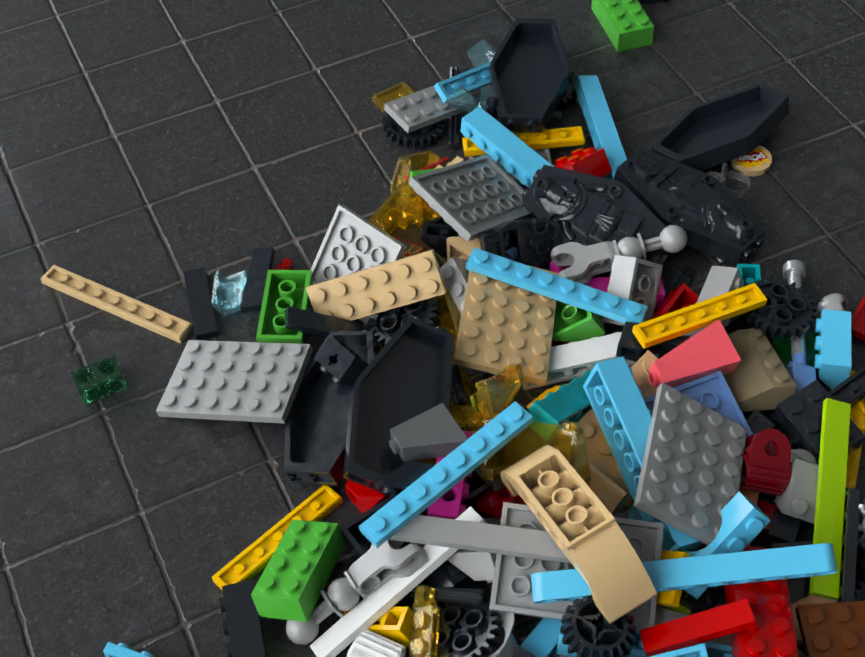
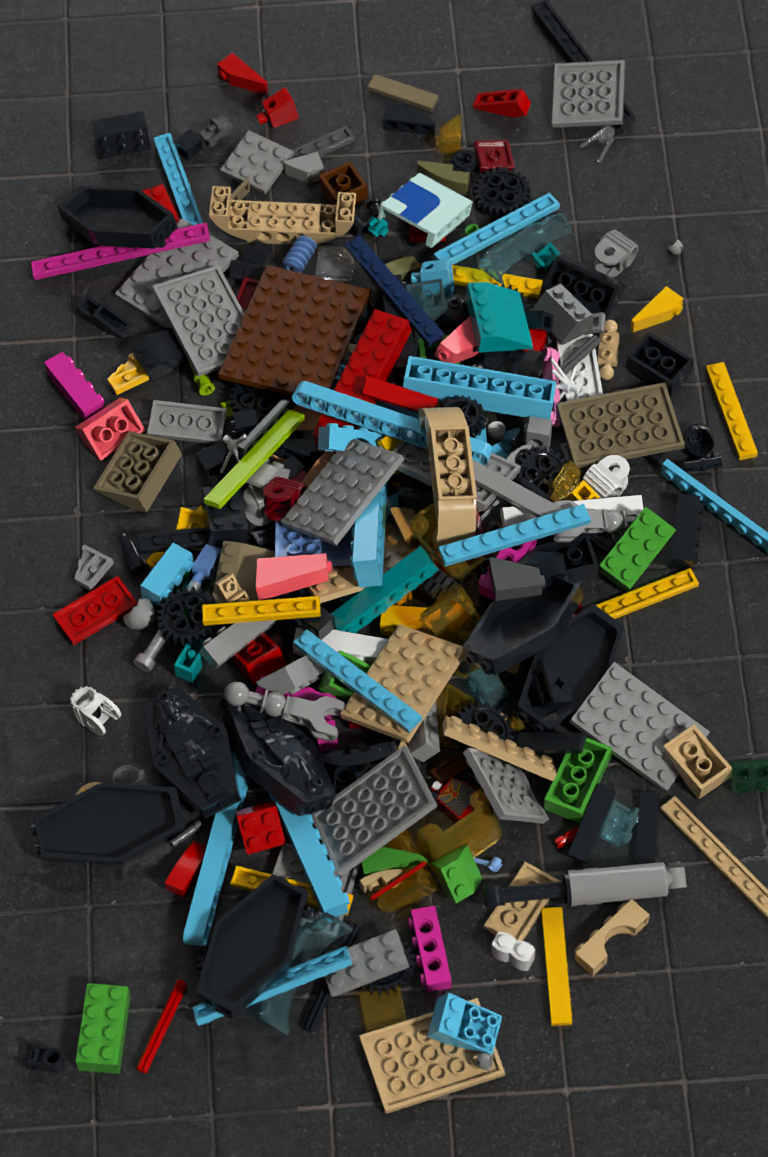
camera: 160 degrees left, 10 degrees up
none -> white piece [70,686,121,736]
none -> red axle [136,979,187,1074]
none -> red slope [165,841,207,897]
none -> tan slope [215,573,251,603]
none -> tan plate [359,998,505,1114]
none -> dark pink brick [408,905,452,993]
none -> medium azure slope [427,993,502,1054]
none -> bright green slope [432,844,483,903]
none -> light grey hinge [476,1053,493,1071]
none -> tan tile [483,862,559,941]
none -> light grey piece [483,862,687,907]
none -> white brick [491,932,535,971]
none -> yellow tile [542,907,572,1026]
none -> tan arch [575,899,650,977]
none -> tan slope [663,724,732,799]

